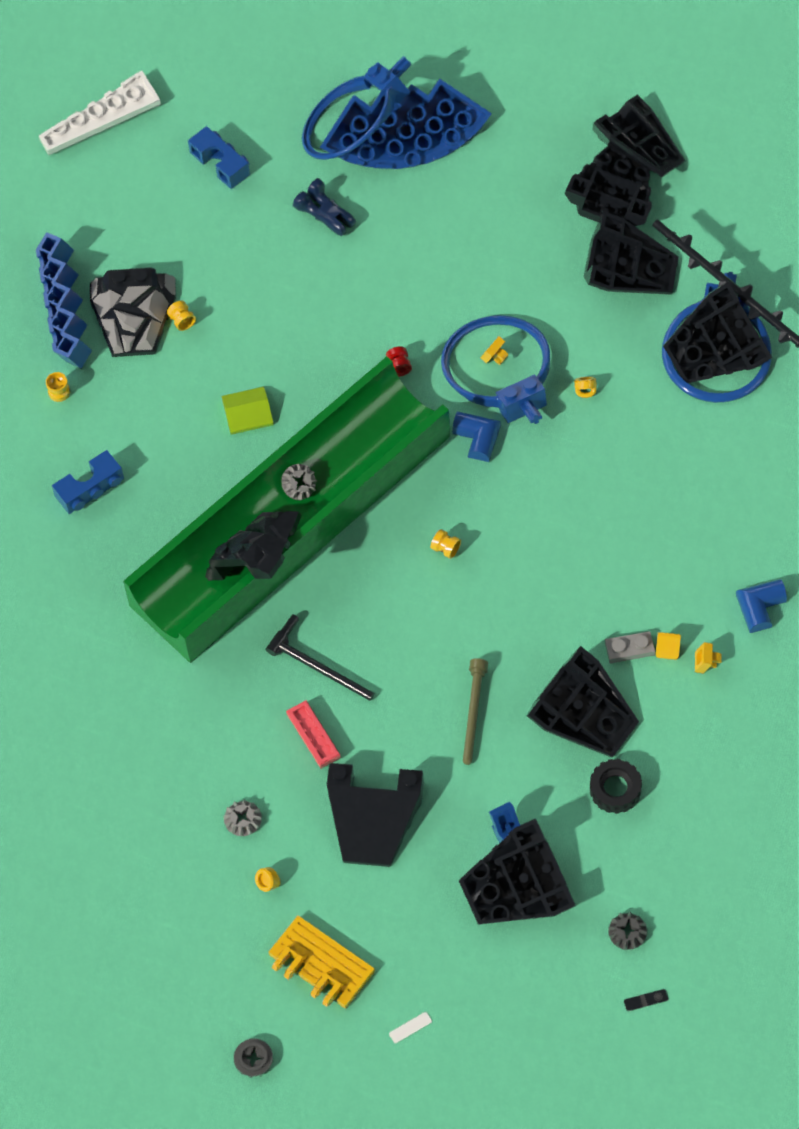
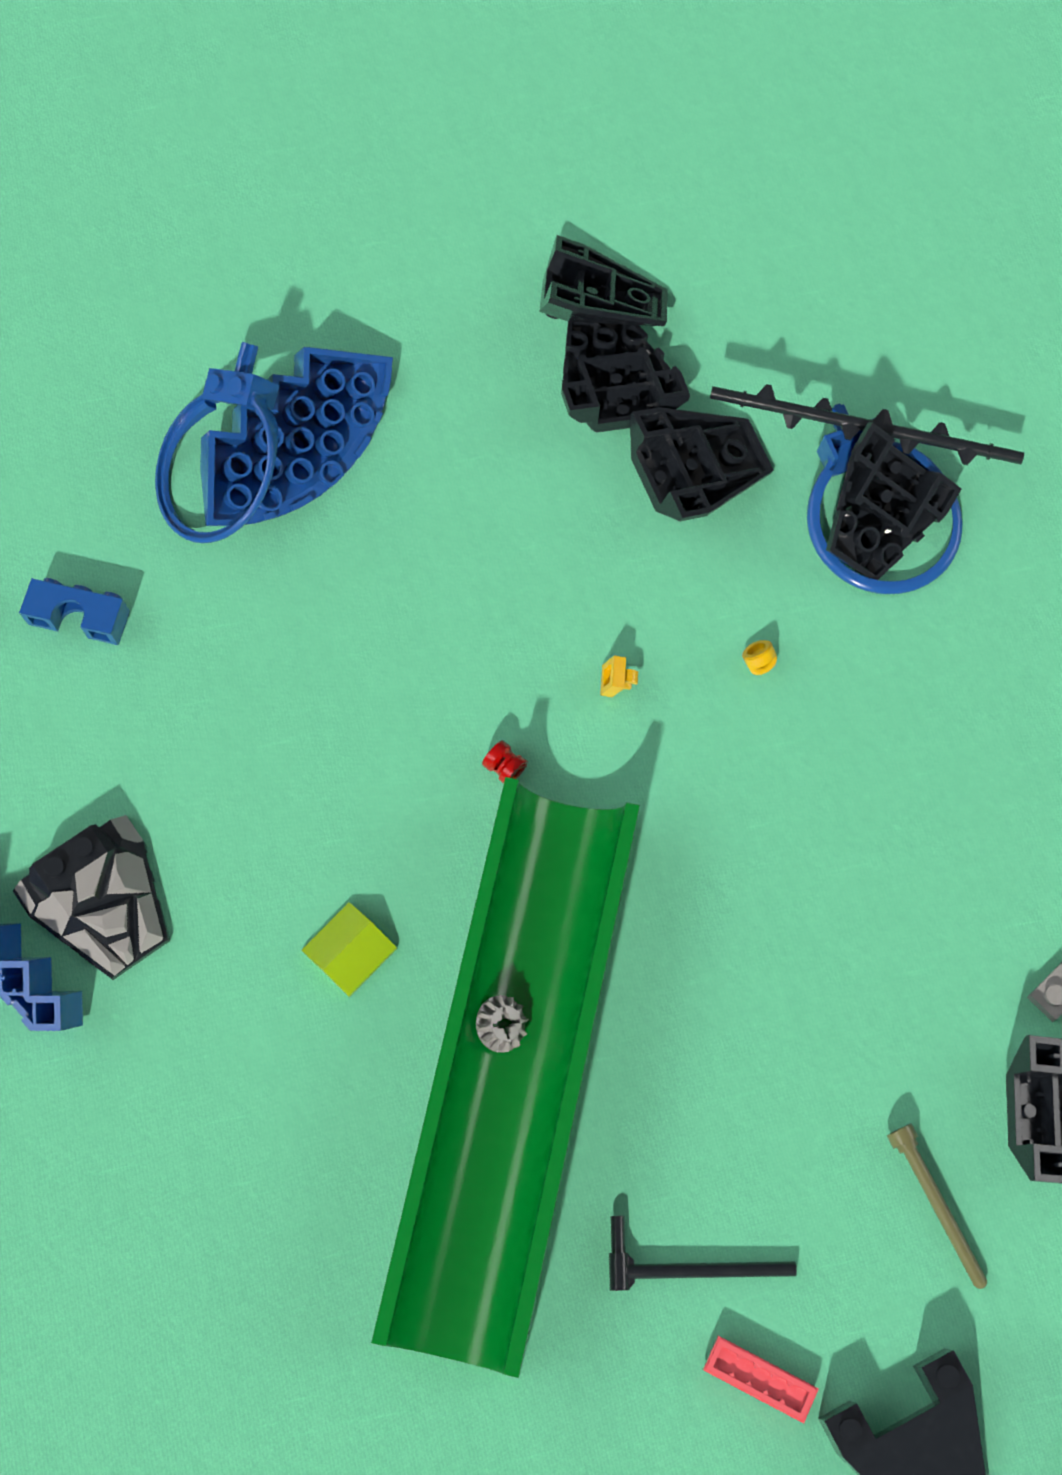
camera: 35 degrees left, 10 degrees up
yellow wheel [46,372,70,402] -> none
blue arch [51,450,124,514] -> none
yellow wheel [167,300,196,331] -> none
black wedge [205,511,302,581] -> none
dark blue piece [293,178,356,236] -> none
yellow wheel [430,529,461,559] -> none
blue brick [441,315,550,424] -> none
blue brick [452,411,501,462] -> none

